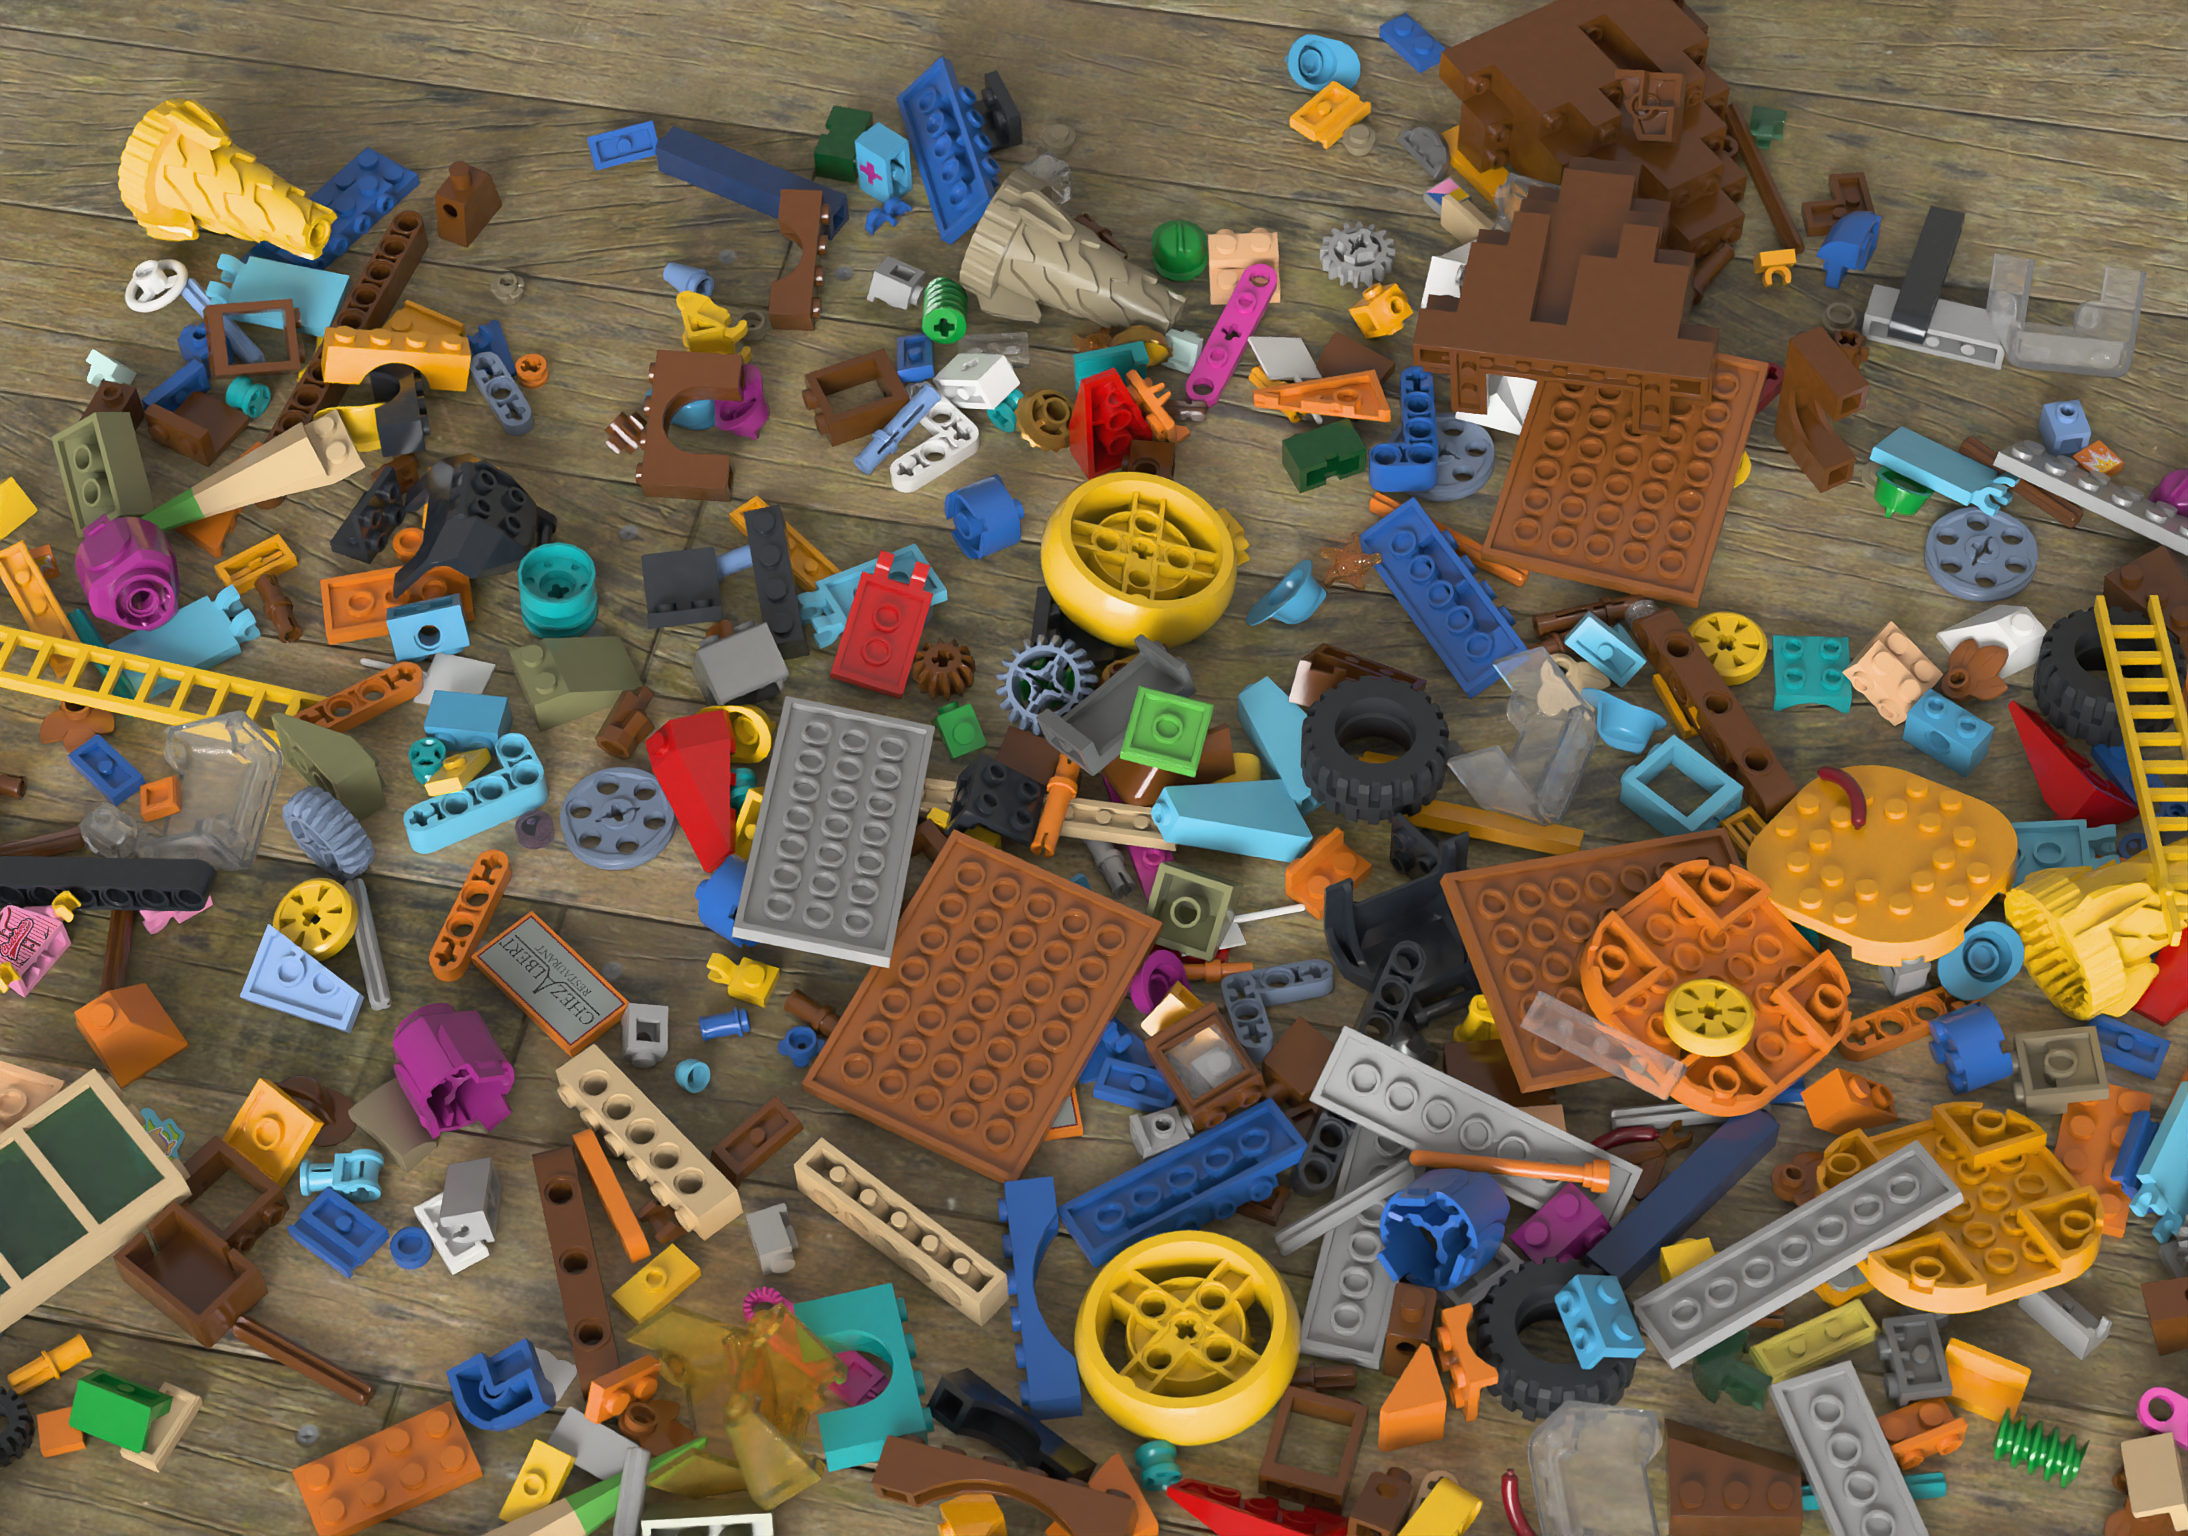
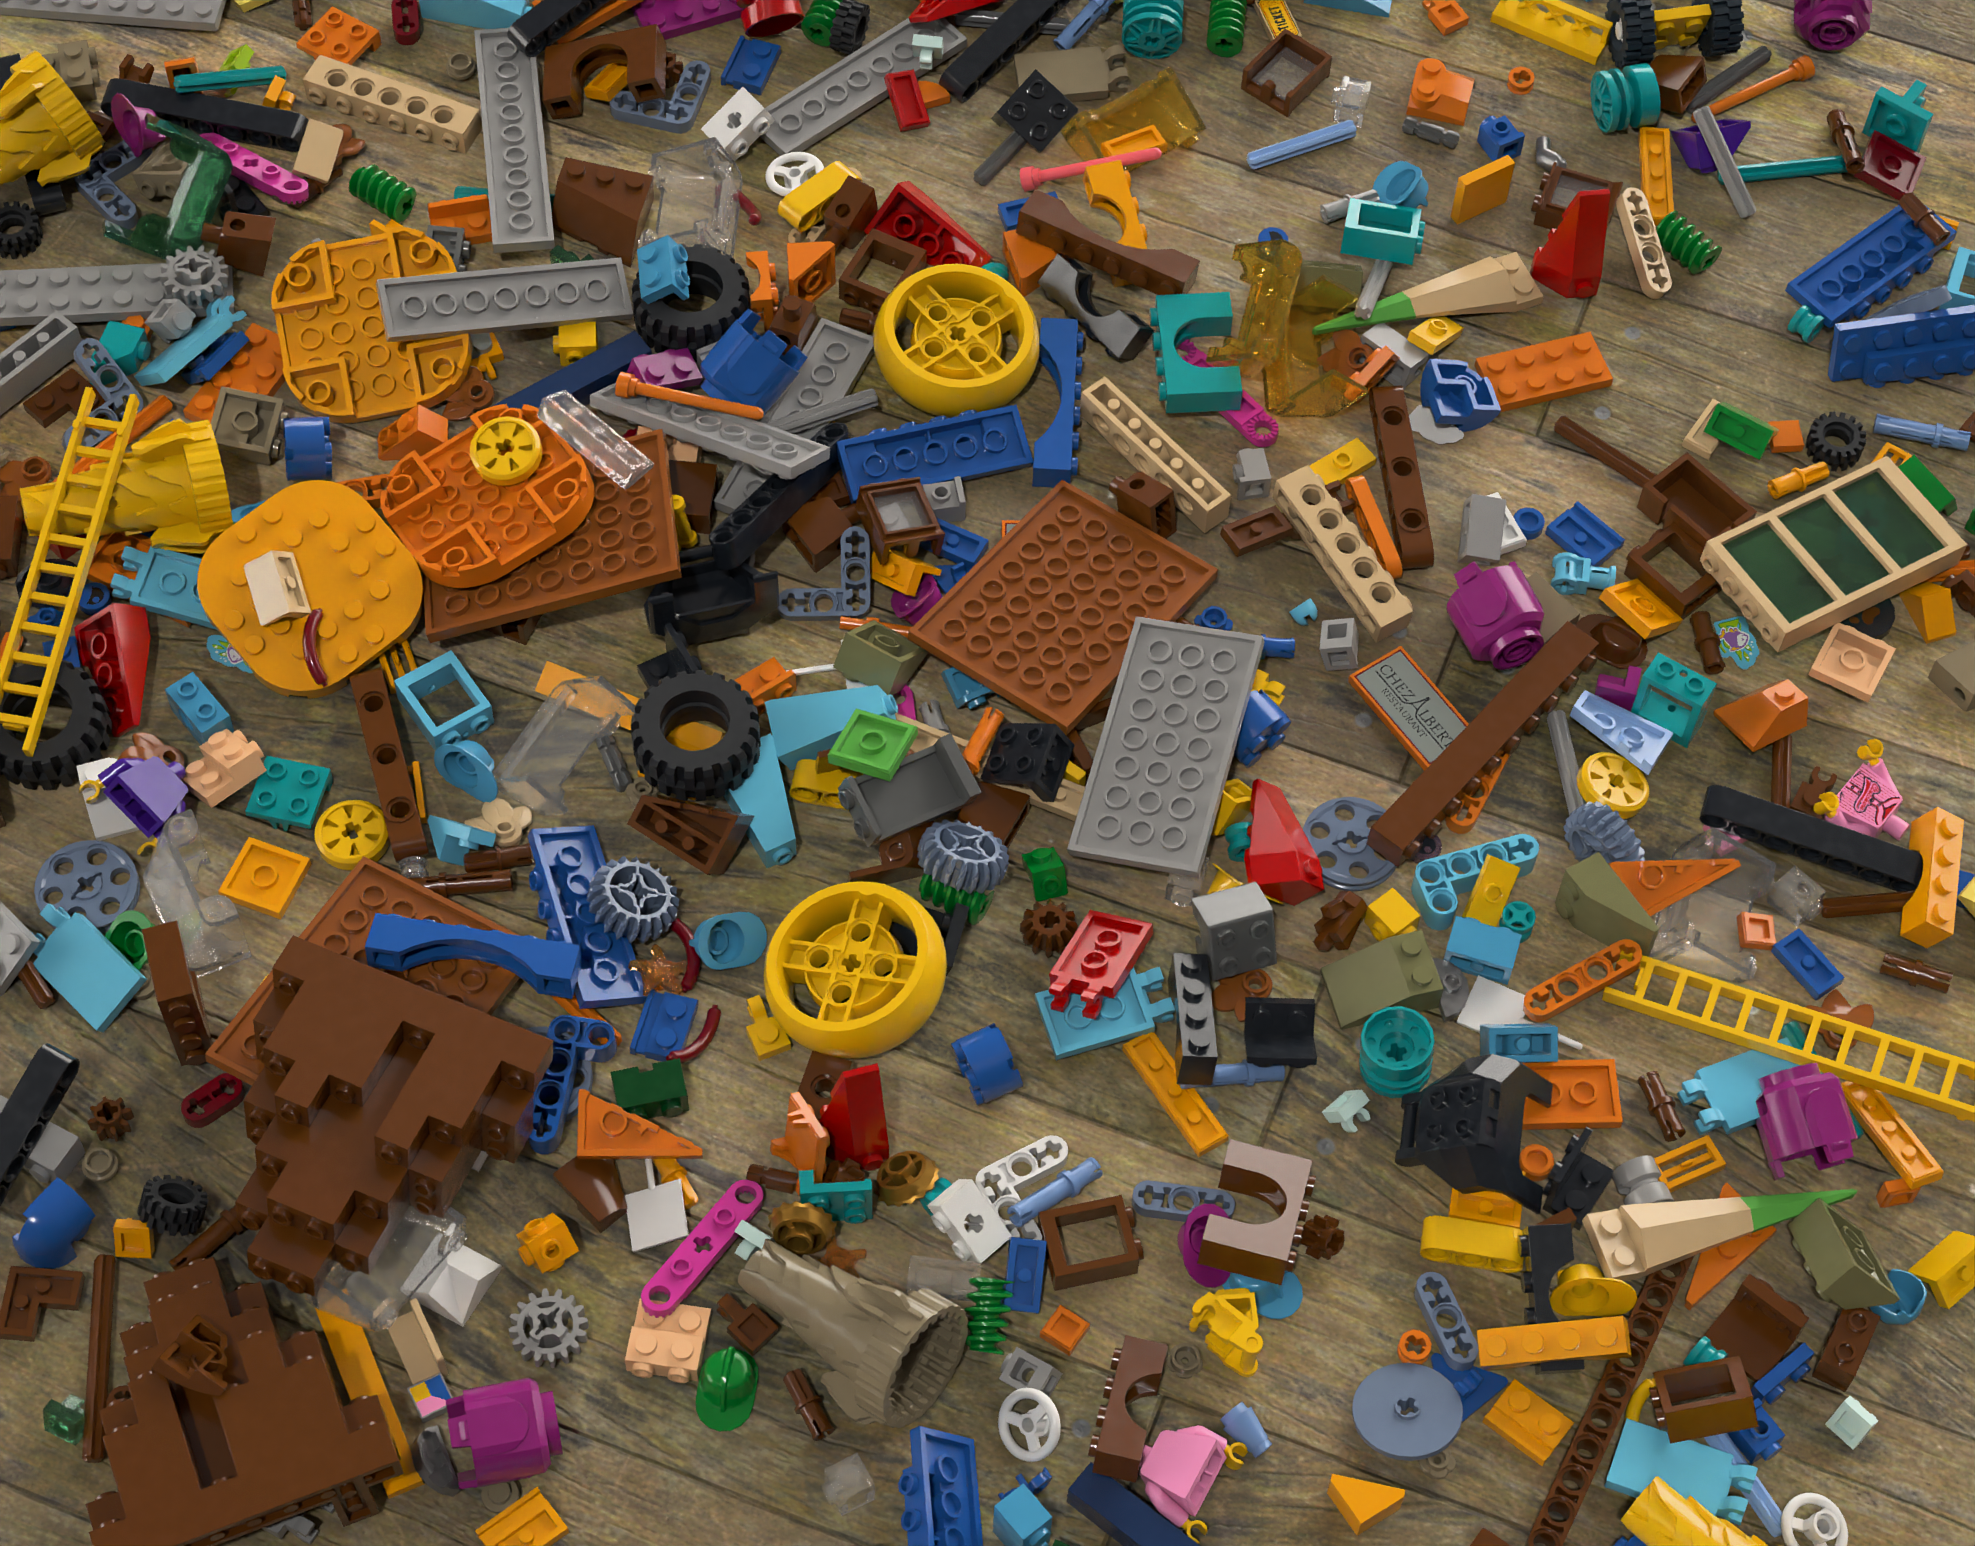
camera: 175 degrees left, 5 degrees up
none -> torso [79,756,188,863]
none -> black tyre [137,1175,208,1236]
none -> clear windscreen [143,809,252,978]
none -> light orange tile [218,837,312,920]
none -> tan panel [244,550,311,626]
none -> blue arch [365,913,582,999]
none -> magenta piece [445,1378,563,1489]
none -> sand blue gear [587,855,680,944]
none -> blue plate [630,988,698,1062]
none -> dark red piece [666,1005,721,1064]
none -> dark red piece [670,918,701,993]
none -> reddish brown plate [717,1293,778,1356]
none -> white piece [998,1388,1061,1462]
none -> orange tile [1040,1305,1090,1356]
none -> reddish brown torso [1109,471,1177,539]
none -> sand blue beam [1132,1180,1235,1222]
none -> bright pink torso [1140,1425,1248,1544]
none -> light aqua tile [1322,1090,1370,1133]
none -> light orange slope [1327,1474,1405,1536]
none -> sand blue piece [1352,1363,1463,1461]
none -> yellow brick [1364,888,1420,942]
none -> reddish brown brick [1366,621,1599,867]
none -> yellow beam [1420,1215,1524,1273]
none -> flat silver plate [1433,958,1469,1023]
none -> magenta panel [1594,665,1642,712]
none -> orange wing [1608,858,1741,916]
none -> light grey wheel [1611,1155,1674,1205]
none -> teal window [1631,652,1717,748]
none -> reddish brown pin [1689,611,1726,675]
none -> reddish brown plate [1790,766,1837,819]
none -> dark azure hair [1870,1269,1927,1325]

